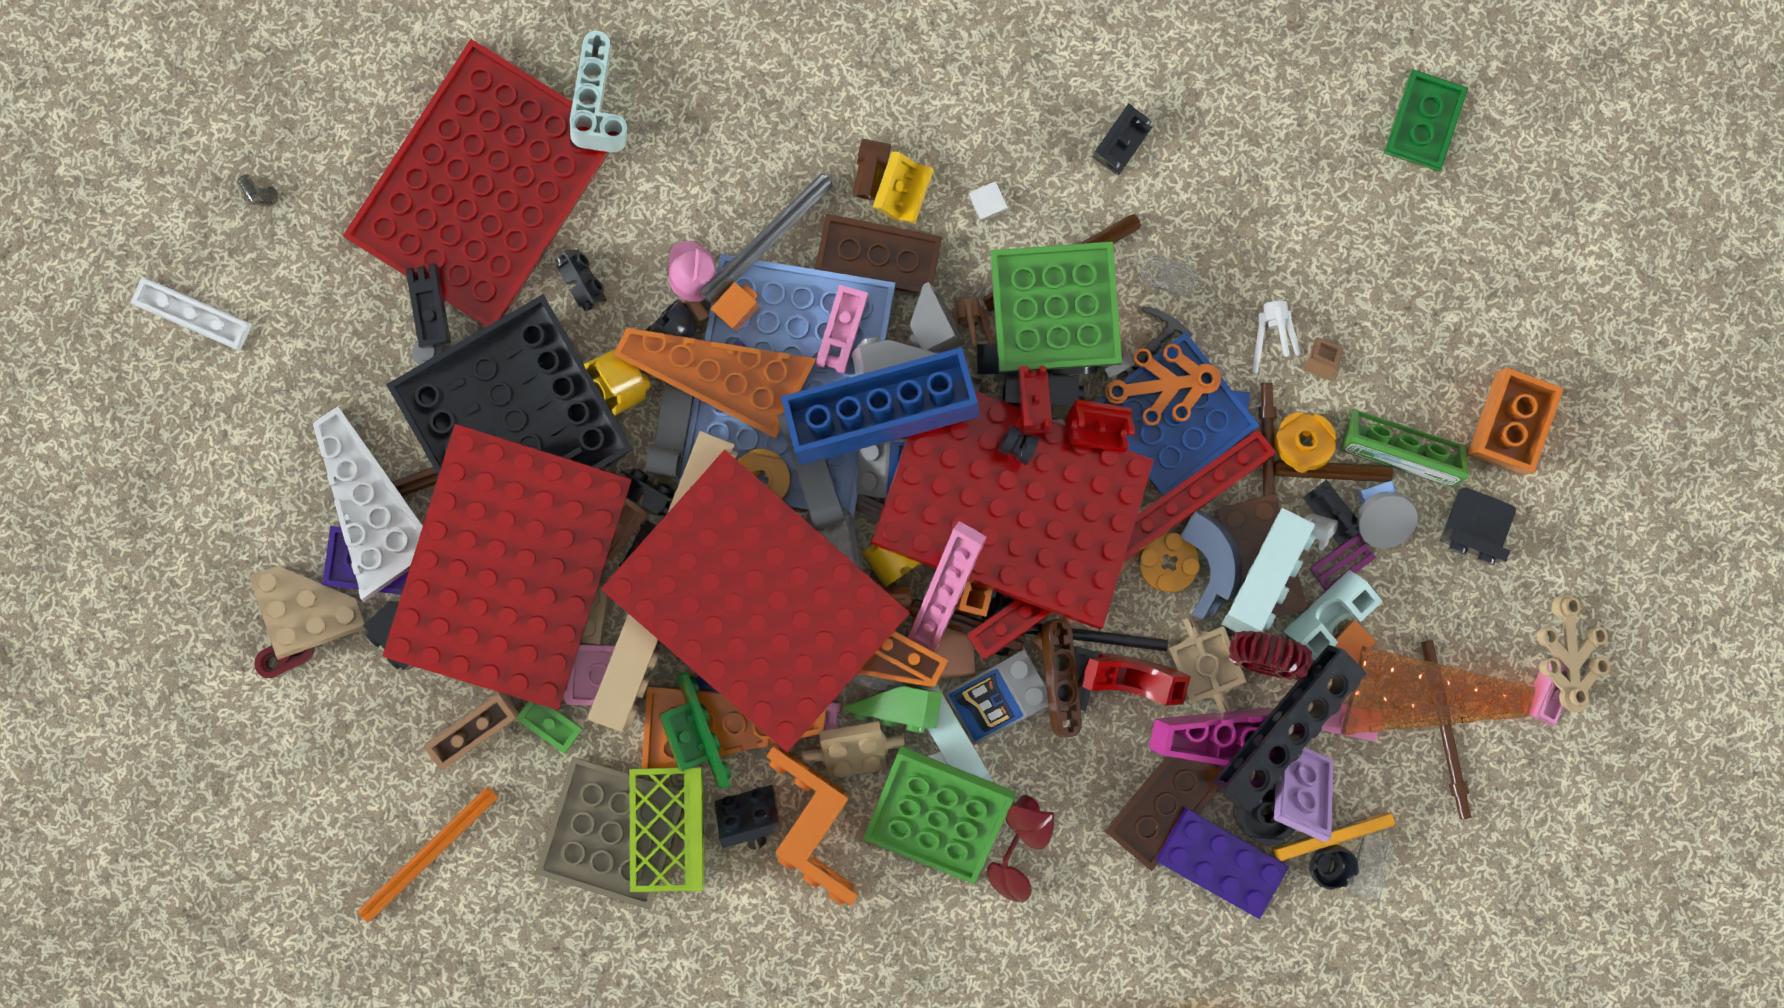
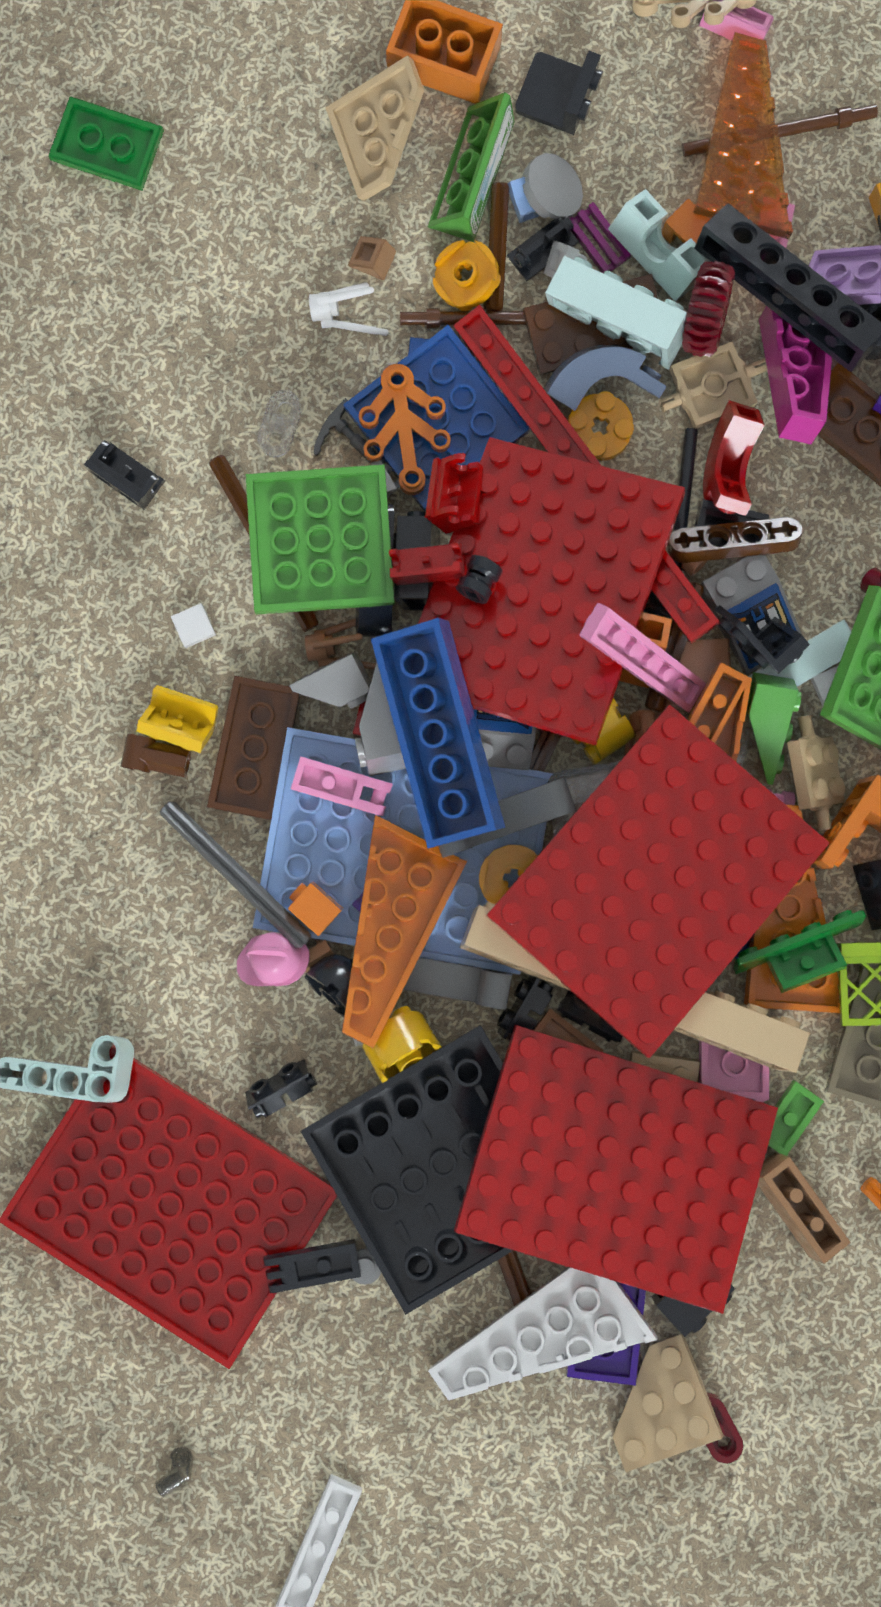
camera: 90 degrees left, 0 degrees up
none -> tan plate [325,55,424,201]
none -> black bracket [715,605,810,674]

